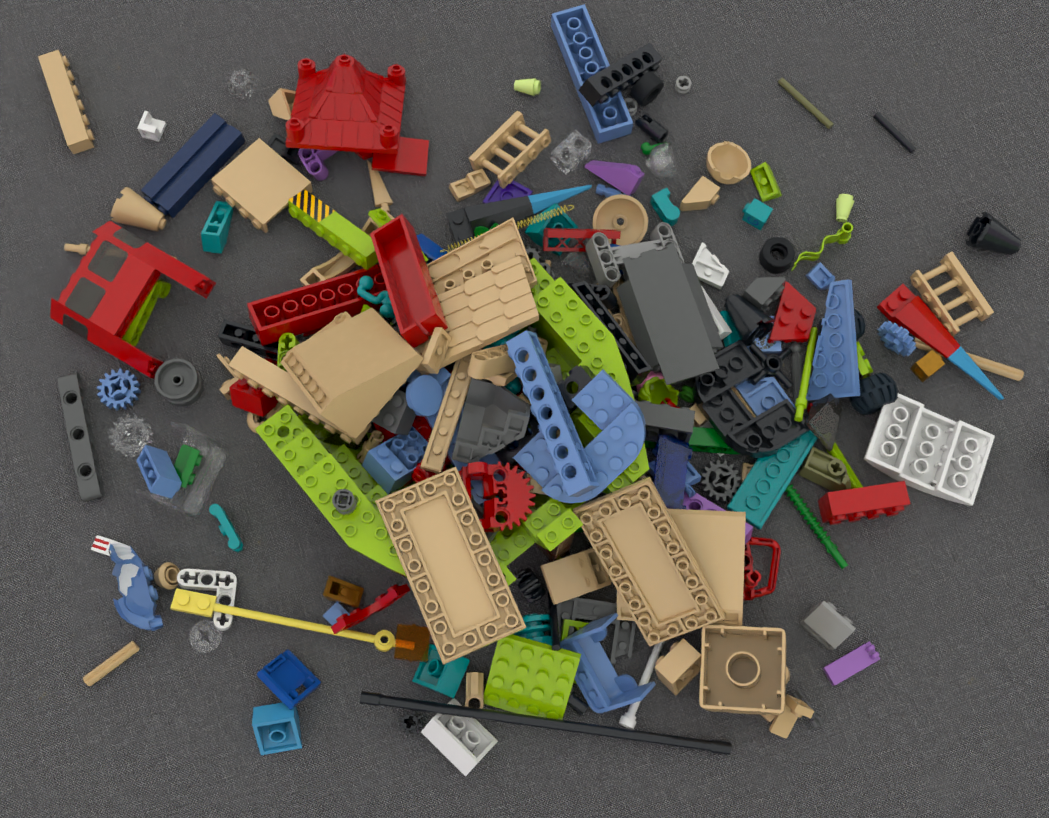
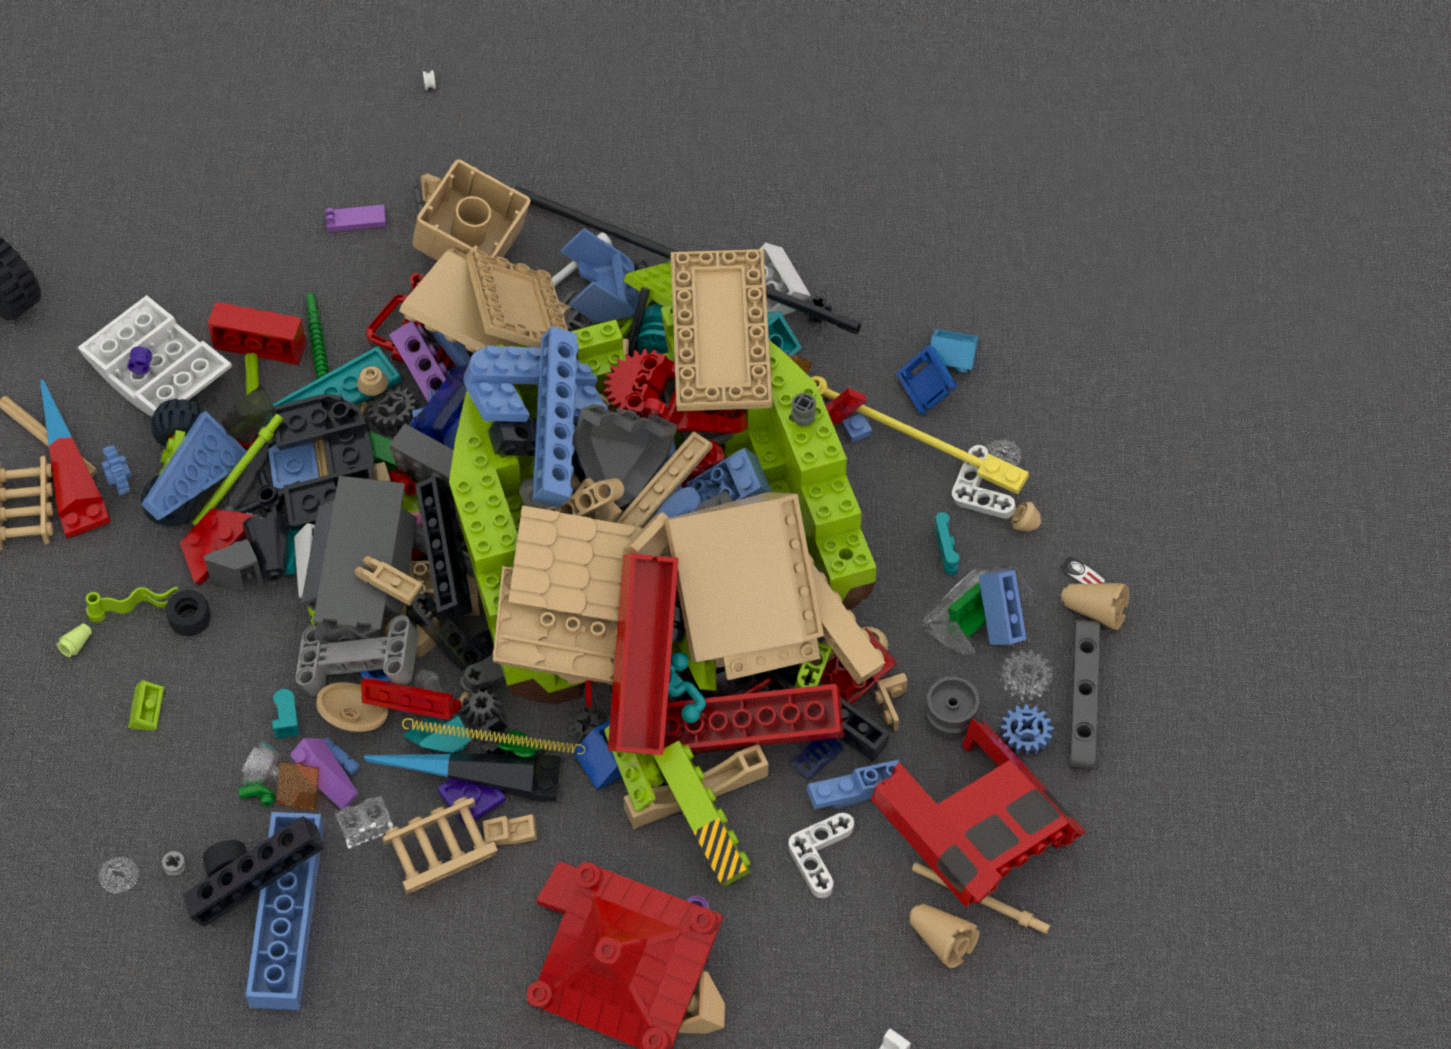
camera: 155 degrees left, 15 degrees down
tan axle [83,641,139,686] -> none
medium blue animal [109,543,164,631] -> none
dark blue brick [141,113,245,219] -> none
teal slope [201,201,234,254] -> none
tan panel [211,138,313,233] -> none
black slope [267,133,301,165] -> none
pearl gold slope [323,576,364,608] -> none
tan bar [367,160,393,213] -> none
yellowish green cone [514,78,541,96] -> none
black hinge [635,113,669,143] -> none
tan brick [654,638,701,696] -> none
tan slope [679,176,720,211] -> none
white wing [692,242,729,289] -> none
tan cylinder [706,141,751,184] -> none
teal brick [742,198,773,231] -> none
olive bar [778,77,834,129] -> none
olive piece [798,447,851,491] -> none
light grey slope [799,601,856,651] -> none
medium blue plate [806,262,835,290] -> none
pearl gold brick [910,350,945,383] -> none
none -> clear gear [98,855,139,893]
none -> dark purple wheel [127,346,153,374]
none -> clear orange piece [276,761,320,810]
none -> tan hinge [355,556,423,606]
none -> tan cone [357,366,388,396]
none -> white beam [788,813,854,898]
none -> medium blue slope [806,760,899,809]
none -> tan cone [1061,583,1129,630]

